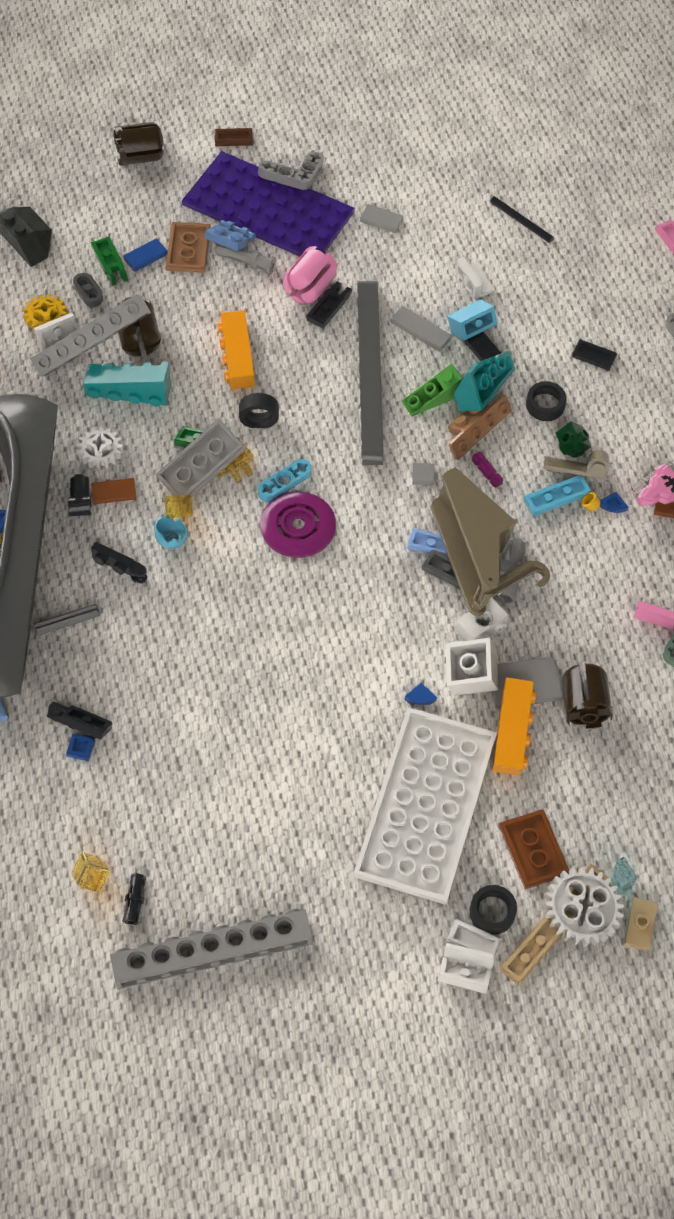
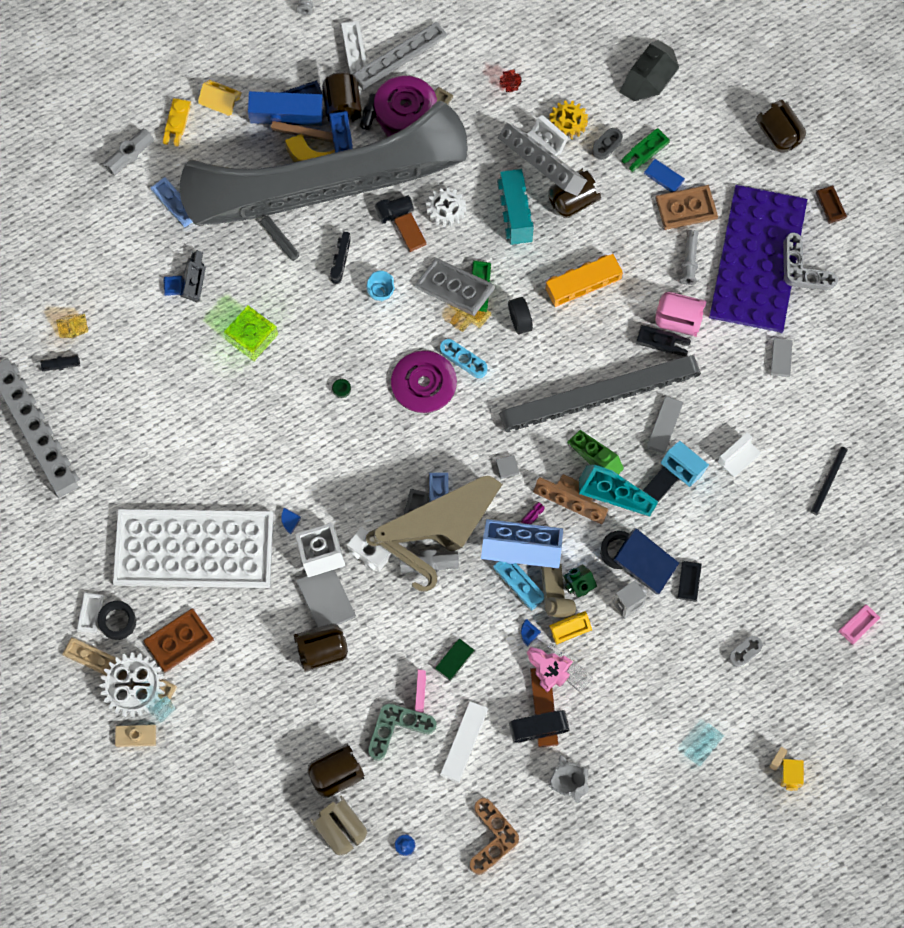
camera: 75 degrees right, 10 degrees up
clear yellow panel [162,495,193,519] -> none
medium blue plate [204,220,256,252] -> none
white bracket [437,943,495,994] -> none
light orange brick [492,677,537,776] -> none
yellow hinge [581,492,601,511] -> none
none -> clear neon green brick [224,305,278,361]
none -> dark green tile [332,379,351,398]
none -> dark green tile [435,638,475,681]
none -> light blue brick [481,519,564,568]
none -> yellow tile [549,611,592,645]
none -> dark blue tile [613,528,679,594]
none -> light grey brick [613,580,647,619]

